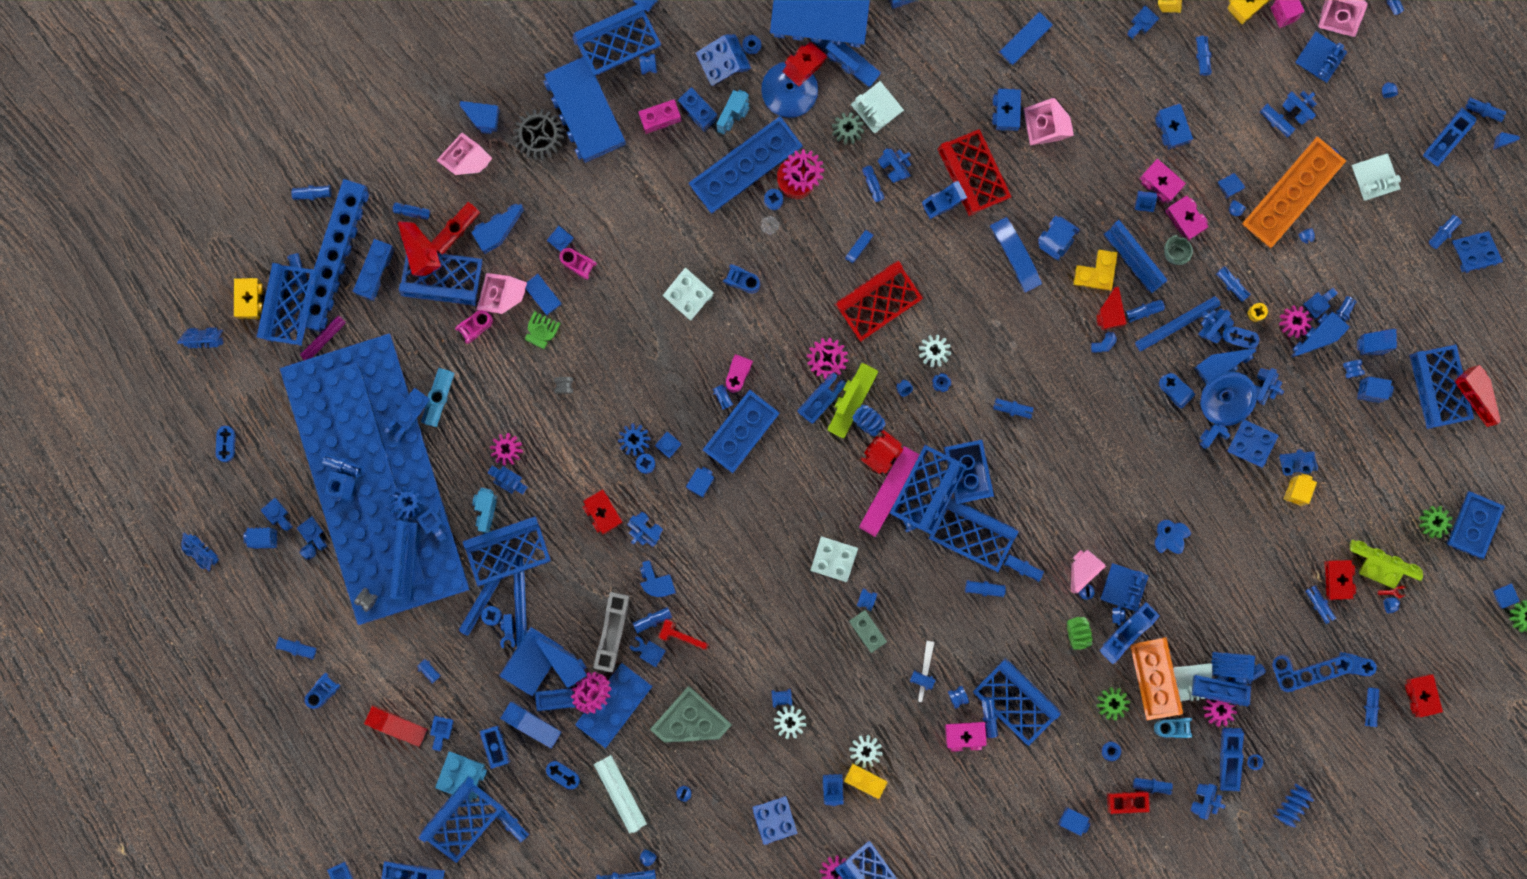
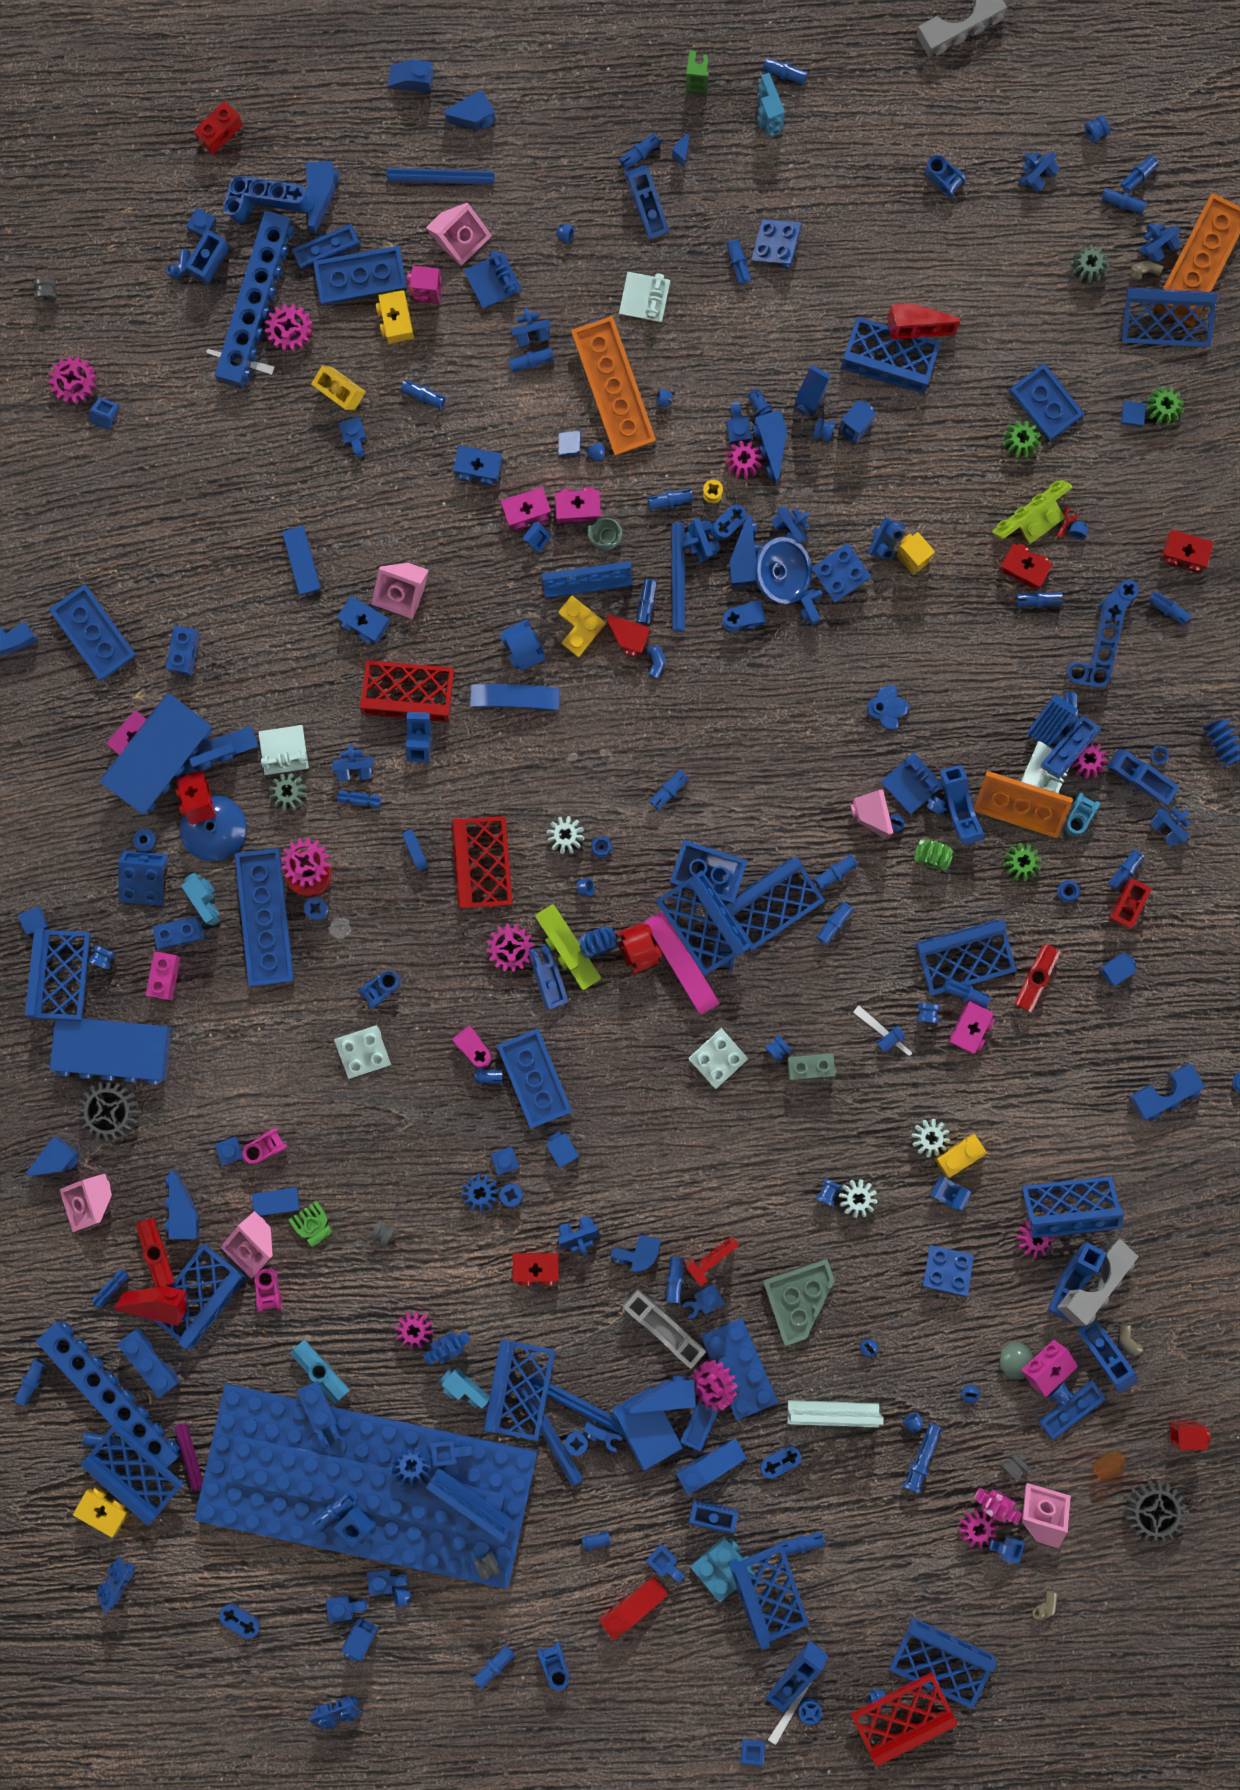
camera: 60 degrees left, 0 degrees up
none -> red piece [1014,944,1061,1013]

